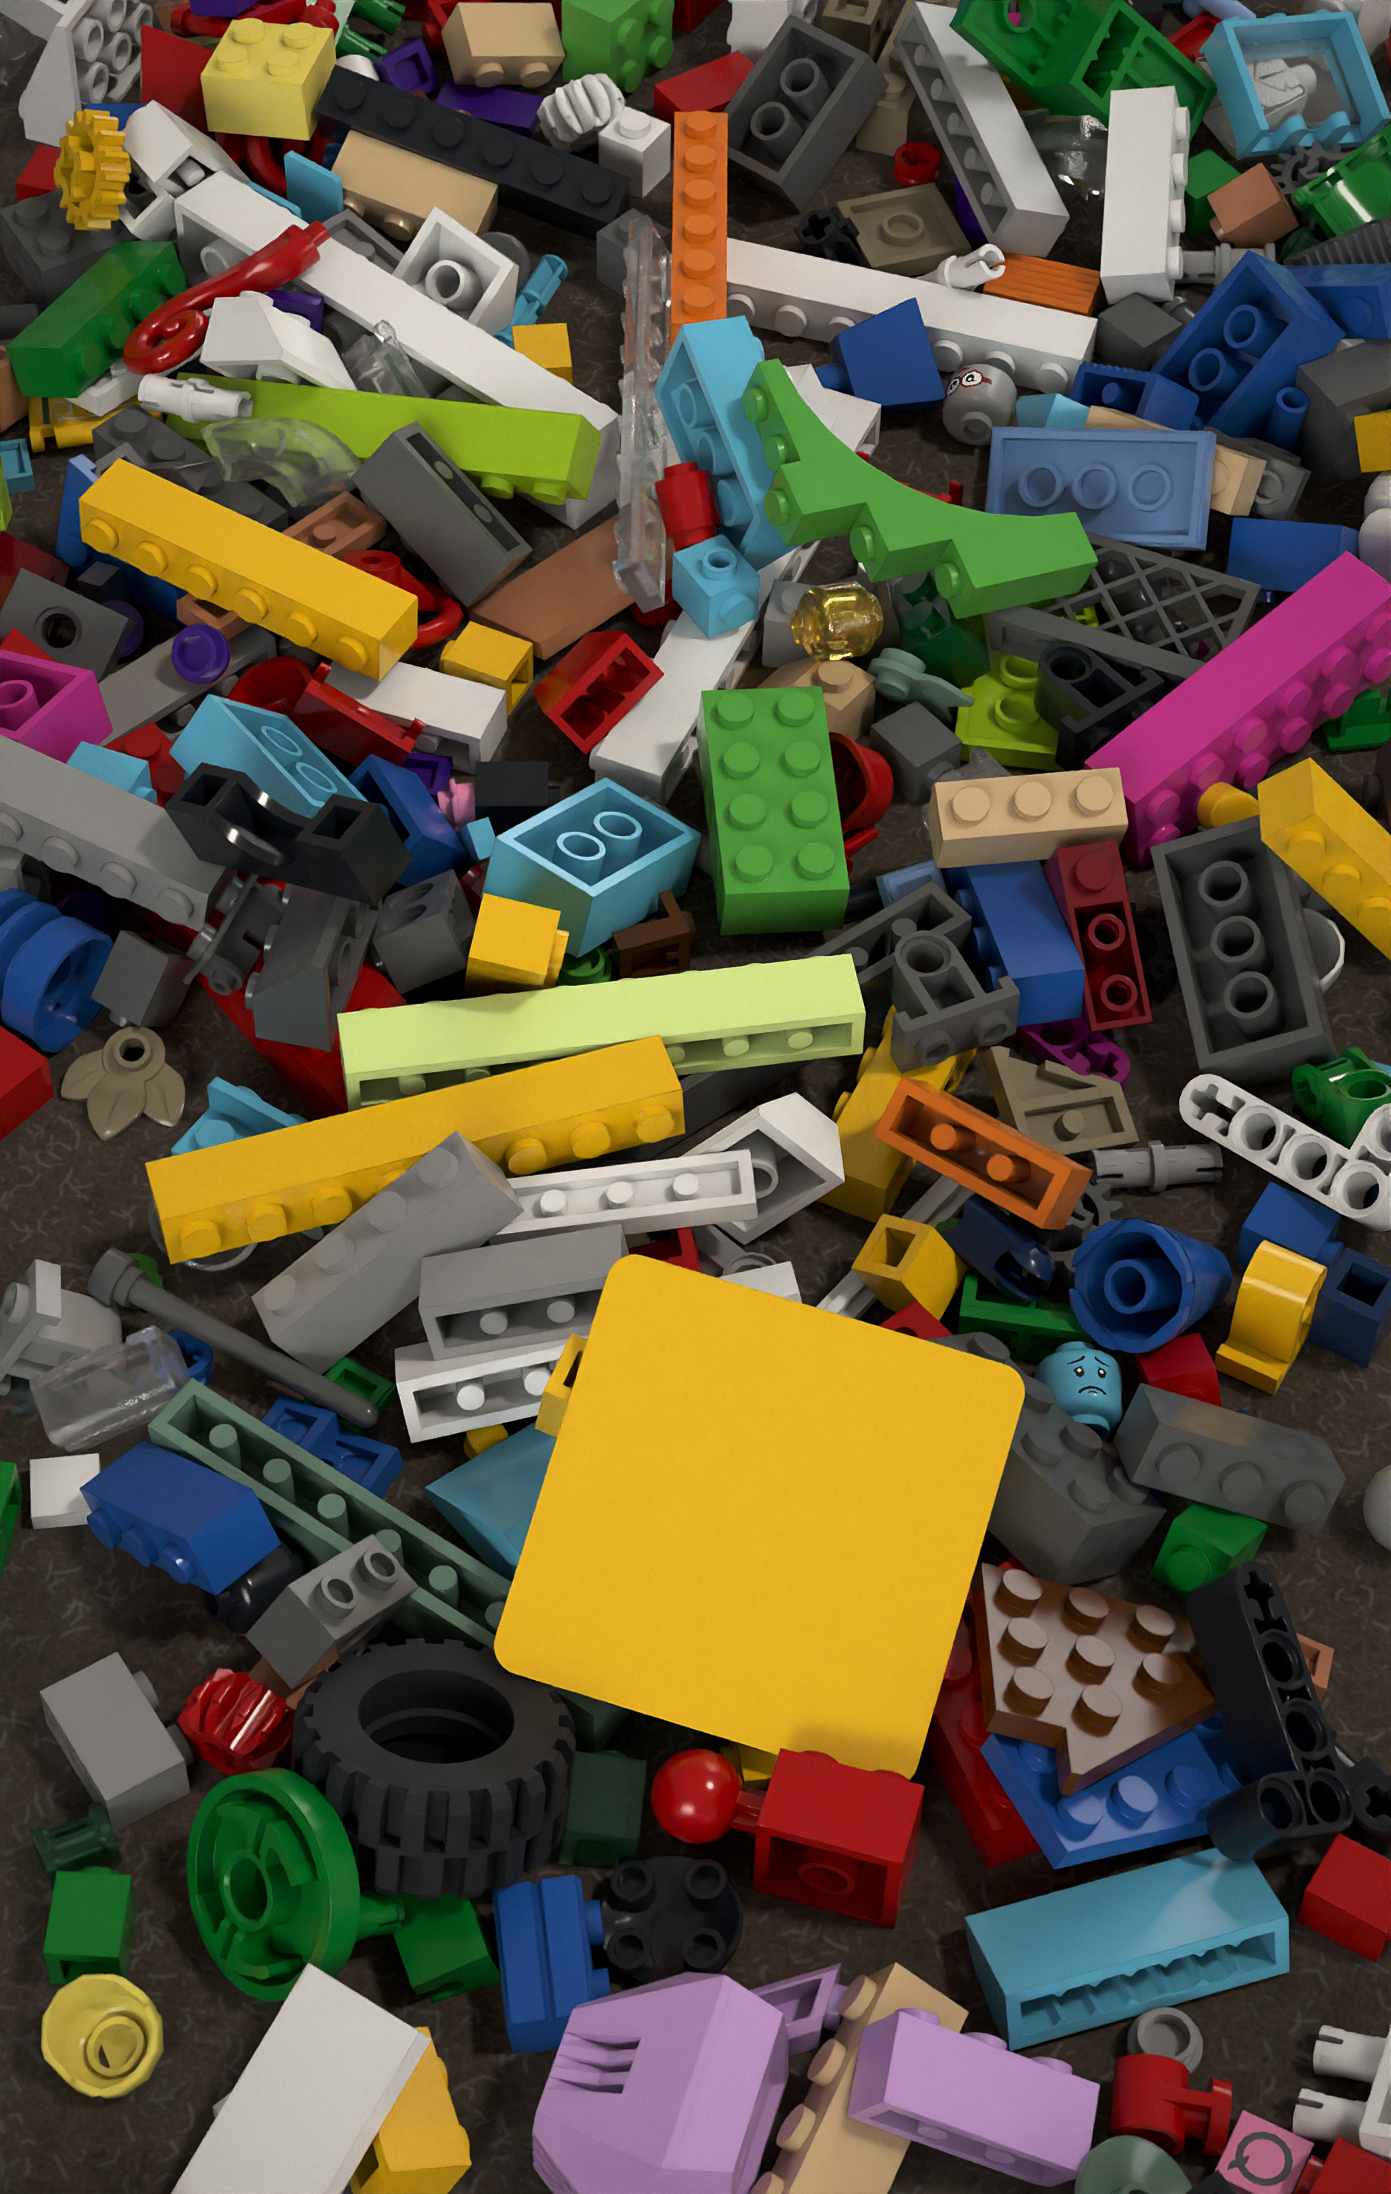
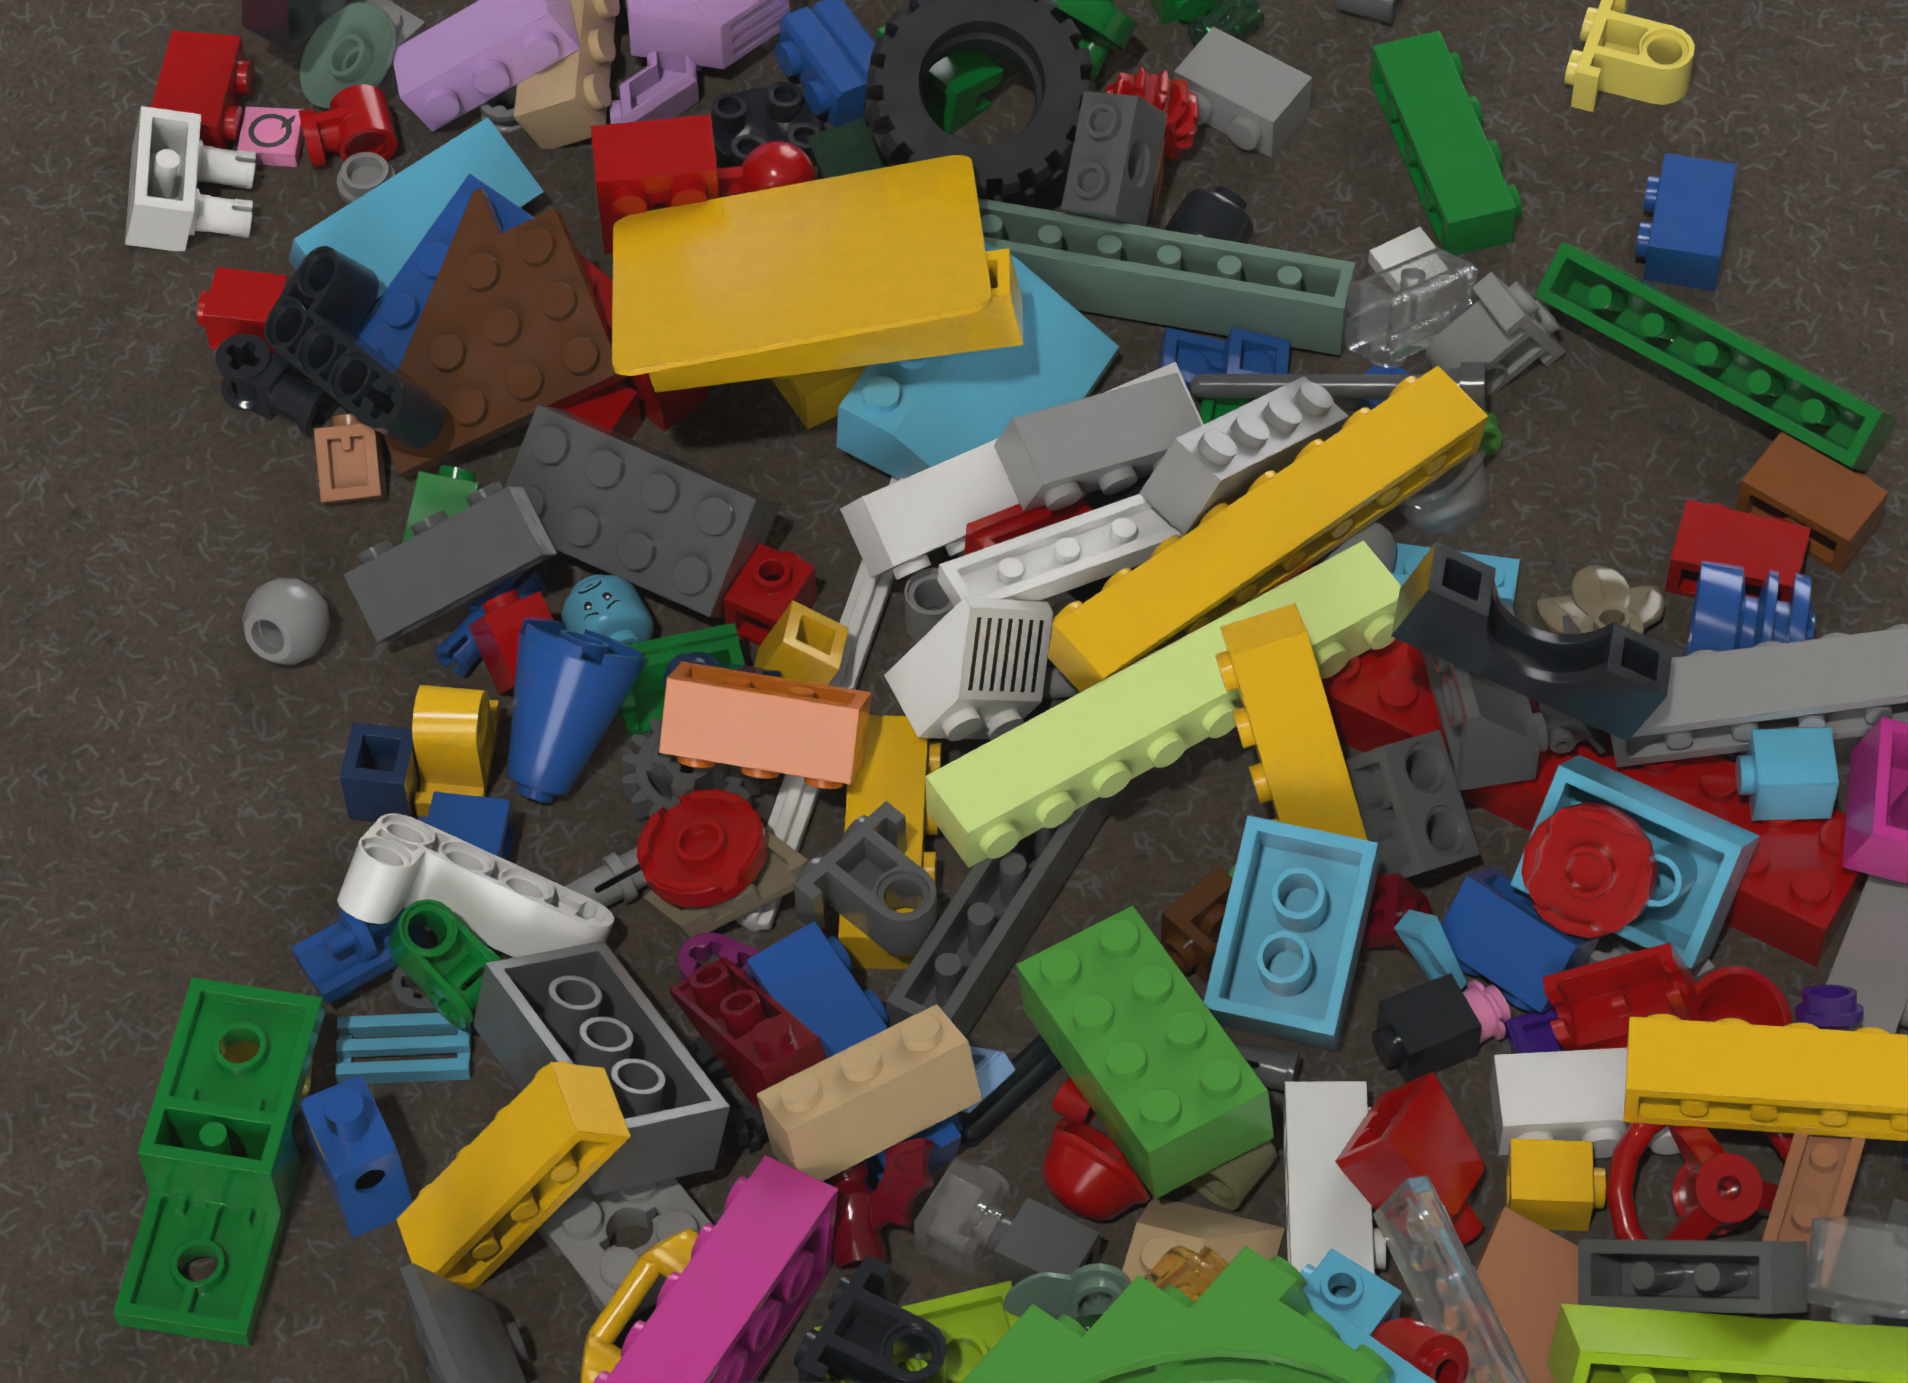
camera: 160 degrees right, 5 degrees up
blue brick [79,1440,281,1596] -> none
none -> red tile [636,789,769,908]
none -> red tile [1521,802,1658,938]

